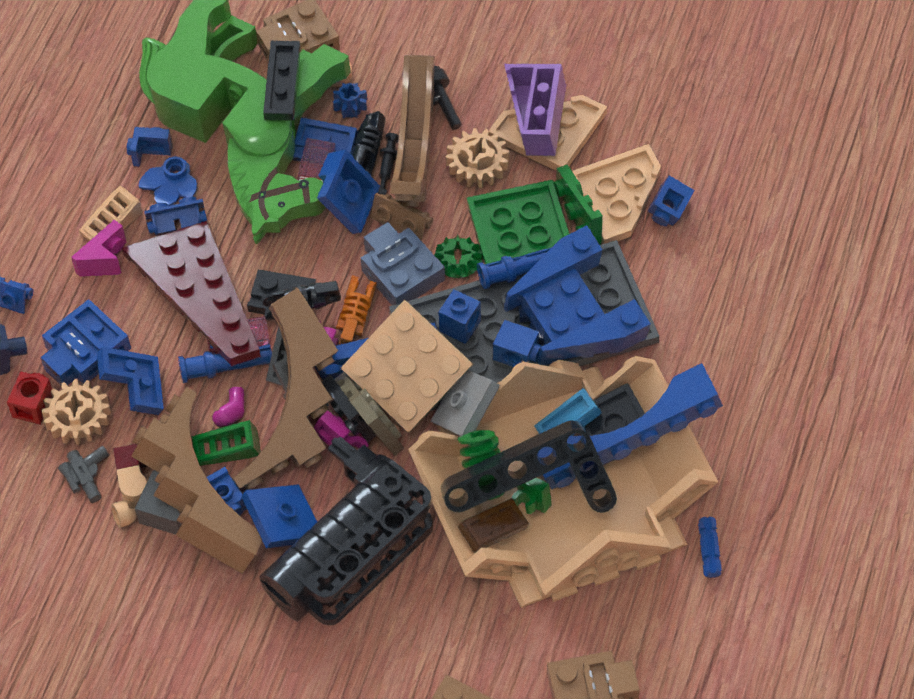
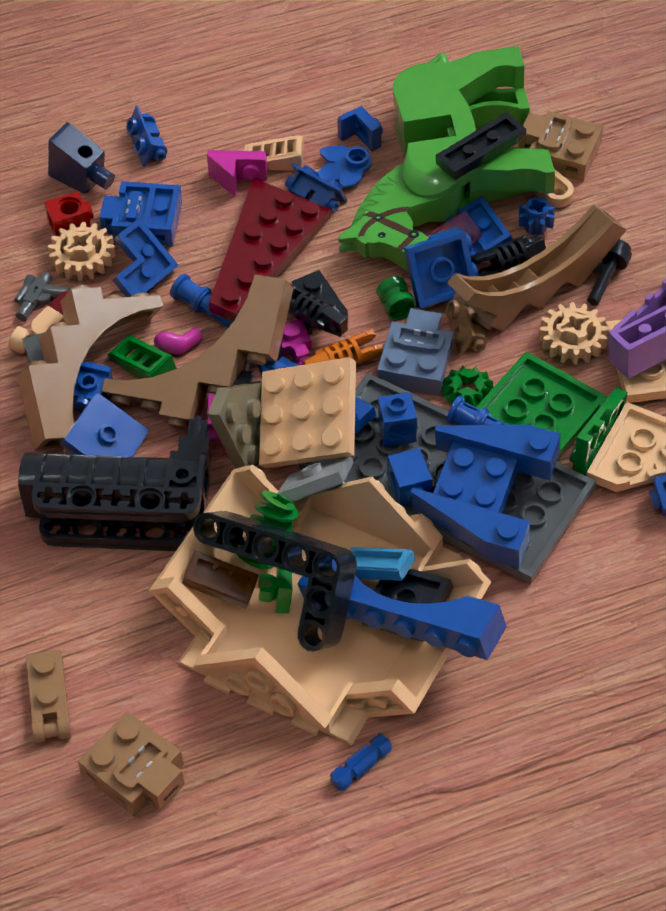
camera: 50 degrees right, 5 degrees down
none -> green wheel [376,276,416,320]

